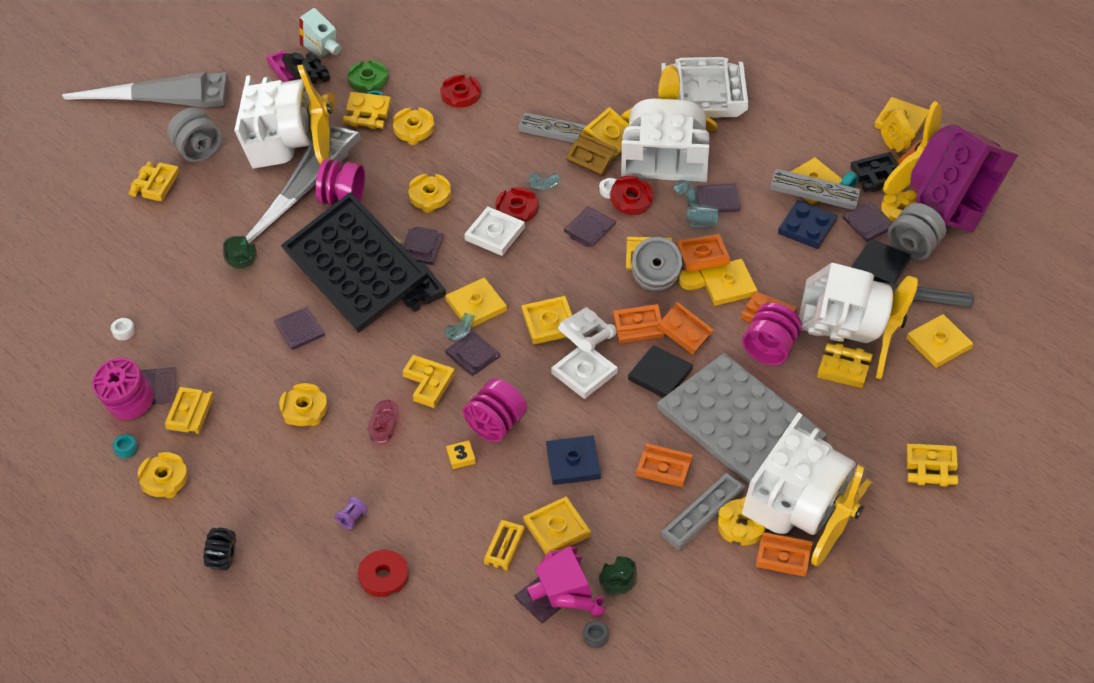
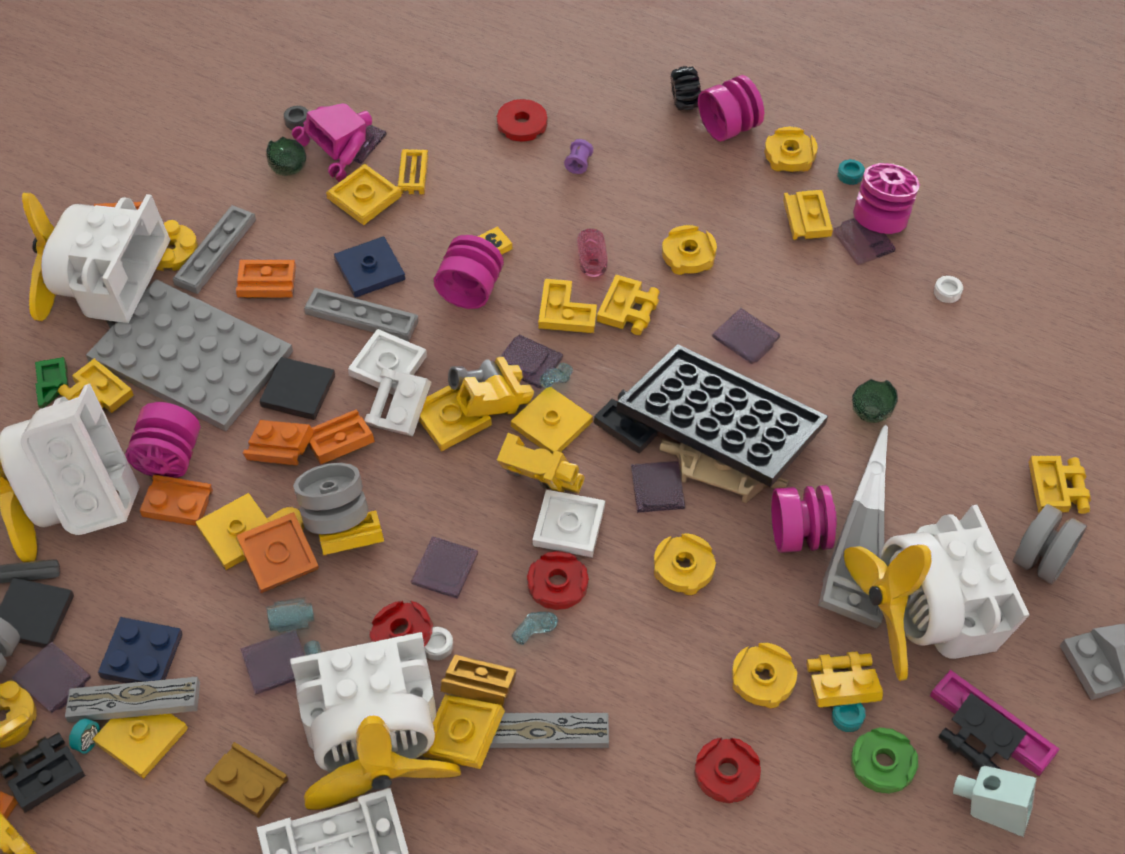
camera: 160 degrees right, 5 degrees up
none -> green slope [35,357,69,409]
none -> yellow plate [58,358,134,413]
none -> pearl gold plate [204,742,289,818]
none -> light grey tile [304,288,419,342]
none -> yellow hips [448,357,534,417]
none -> yellow hips [497,433,585,494]
none -> yellow plate [597,274,660,335]
none -> dark pink wheel [698,75,765,142]

